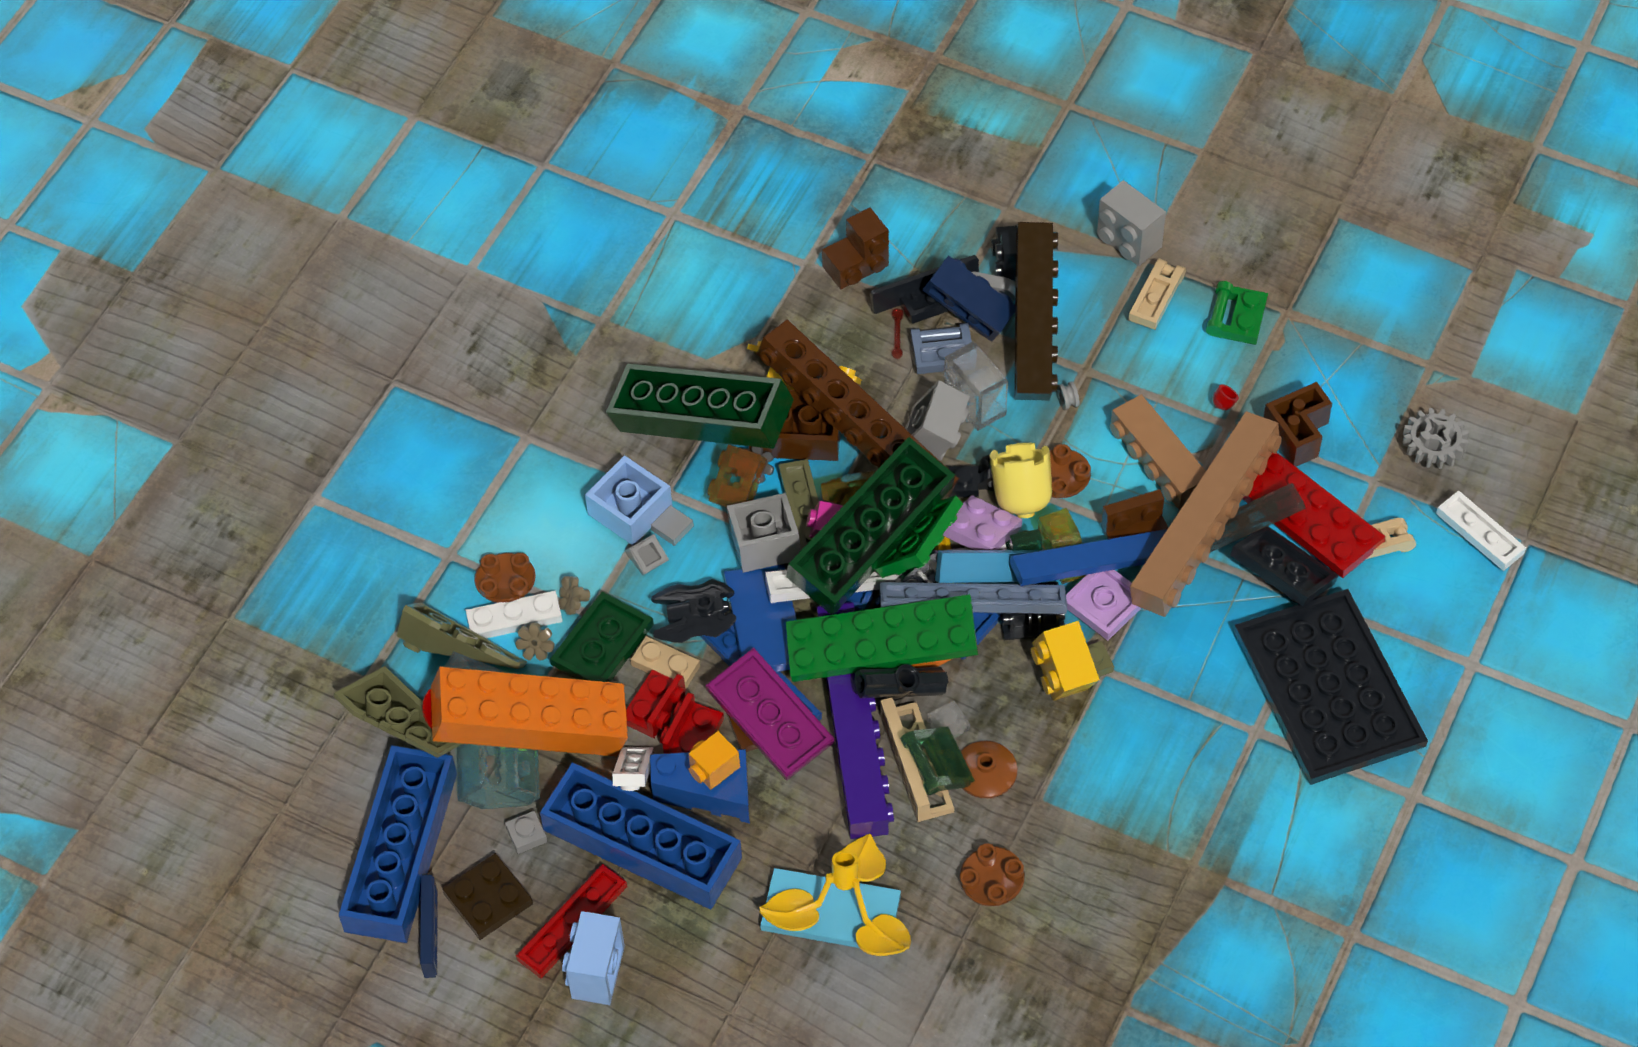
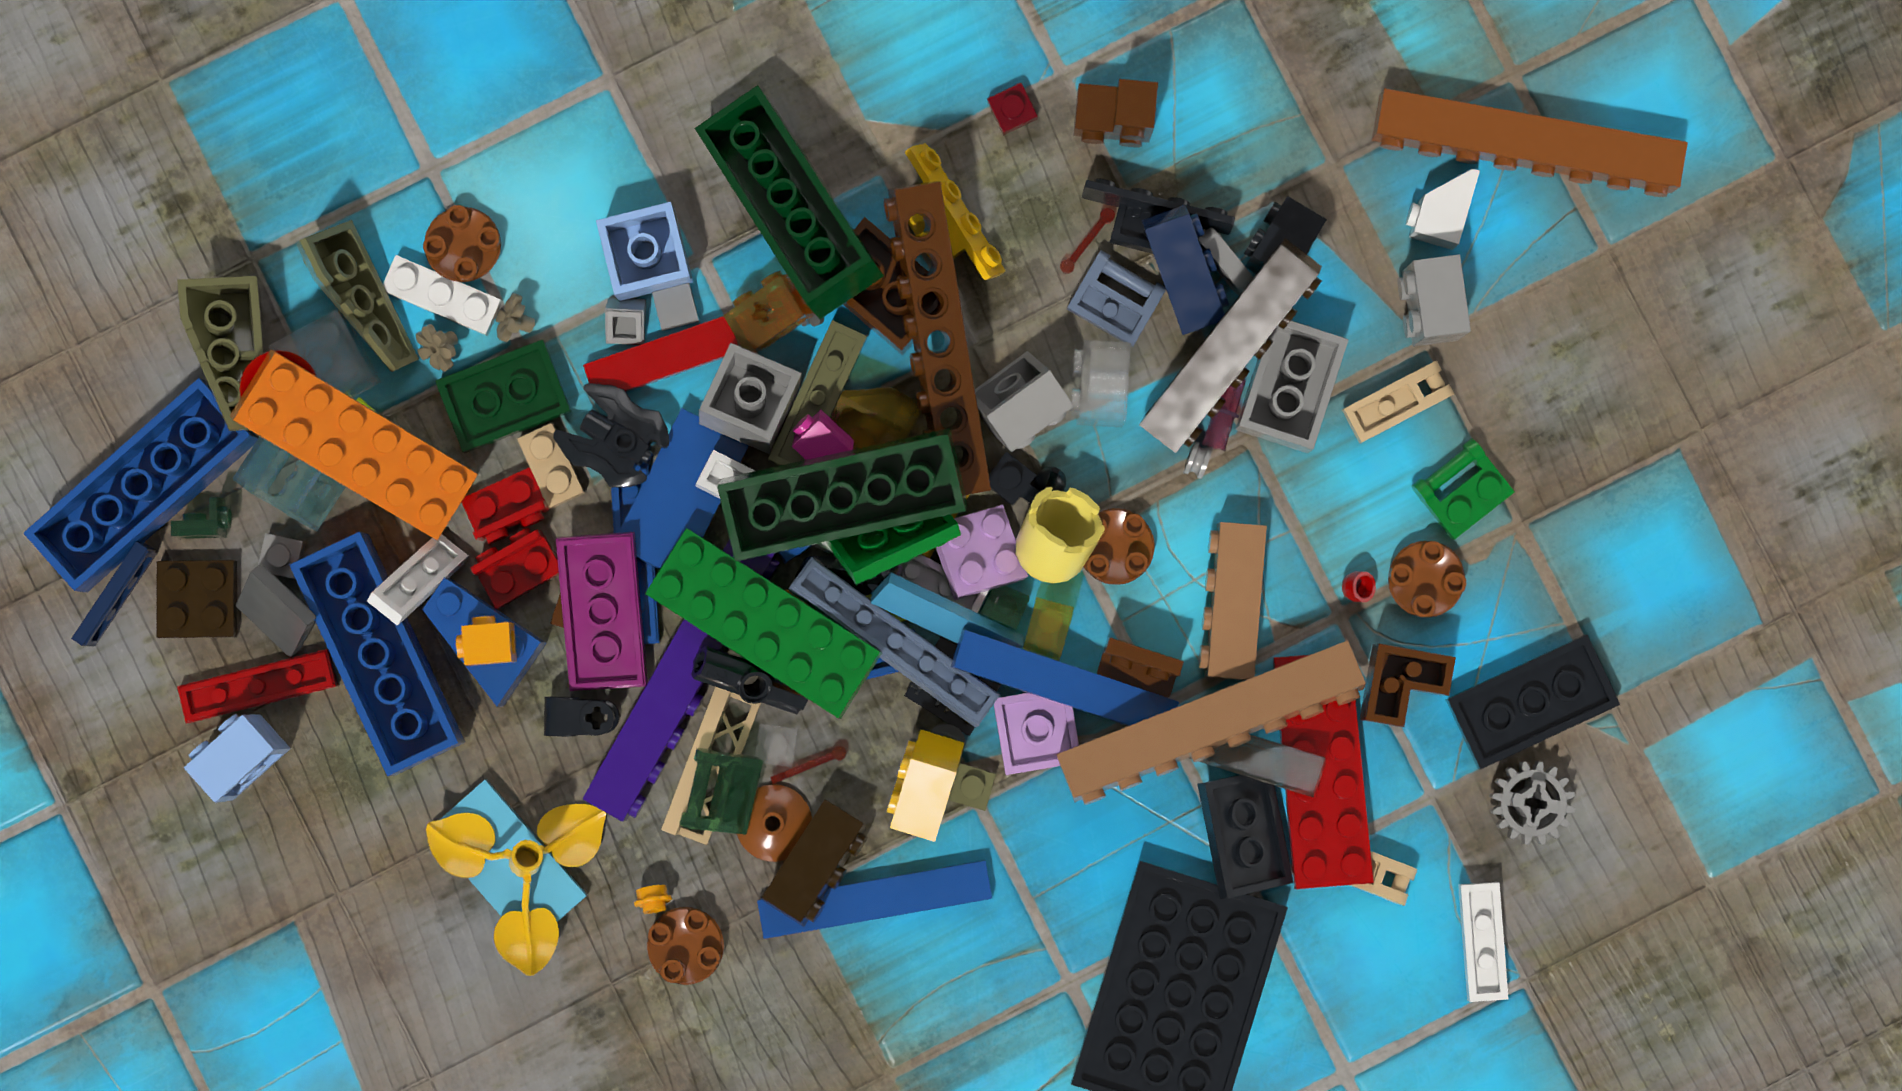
camera: 35 degrees right, 30 degrees up
none -> clear green bracket [171,497,232,539]
none -> dark grey tile [235,564,316,658]
none -> black piece [544,696,620,737]
none -> red tile [583,315,739,392]
none -> light orange plate [634,885,672,914]
none -> blue tile [757,860,992,939]
none -> dark brown brick [762,799,868,927]
none -> clear red hinge [770,745,847,784]
none -> dark red plate [987,83,1038,135]
none -> clear pink axle [1202,379,1246,451]
none -> light grey brick [1235,321,1349,453]
none -> dark orange brick [1371,88,1688,197]
none -> dark orange dish [1388,541,1466,617]
none -> white slope [1406,169,1480,250]
none -> black plate [1445,635,1620,770]

